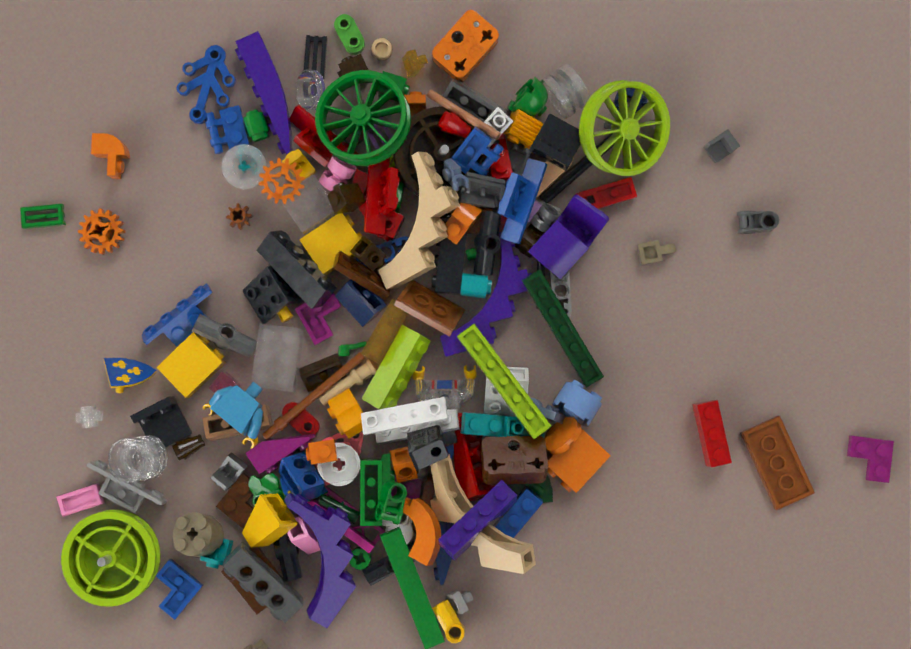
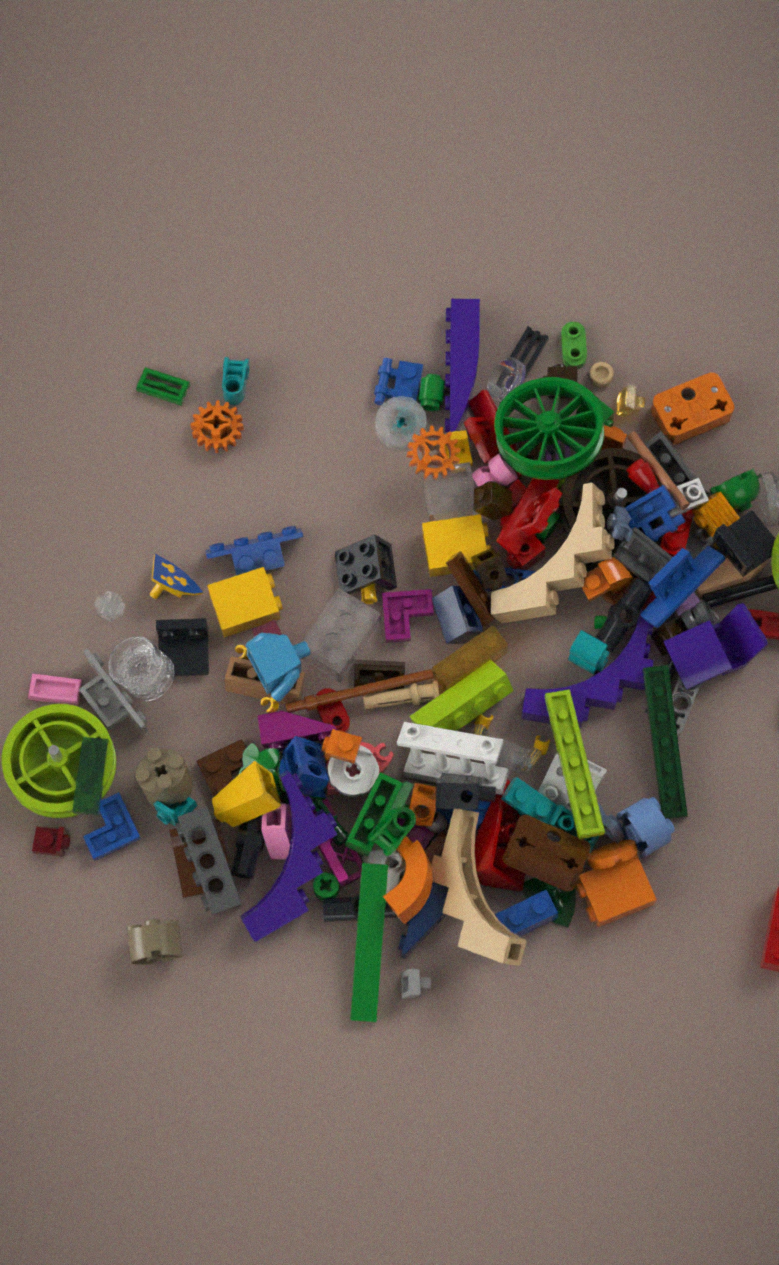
camera: 25 degrees right, 15 degrees down
orange brick [91,133,130,179] -> none
dark brown cone [172,434,205,461] -> none
blue plant [176,45,236,125] -> none
dark grey piece [192,314,258,358] -> none
dark grey bracket [210,452,248,491] -> none
dark orange gear [226,203,253,230] -> none
black brick [256,230,337,309] -> none
light orange brick [327,388,364,439] -> none
green hand [338,341,367,356] -> none
dark orange tile [394,280,465,337] -> none
black brick [432,232,467,295] -> none
yellow piece [432,599,465,643] -> none
dark purple arch [438,480,517,561] -> none
none -> dark red bracket [32,826,71,857]
none -> clear green tile [72,737,109,816]
none -> teal piece [222,357,250,405]

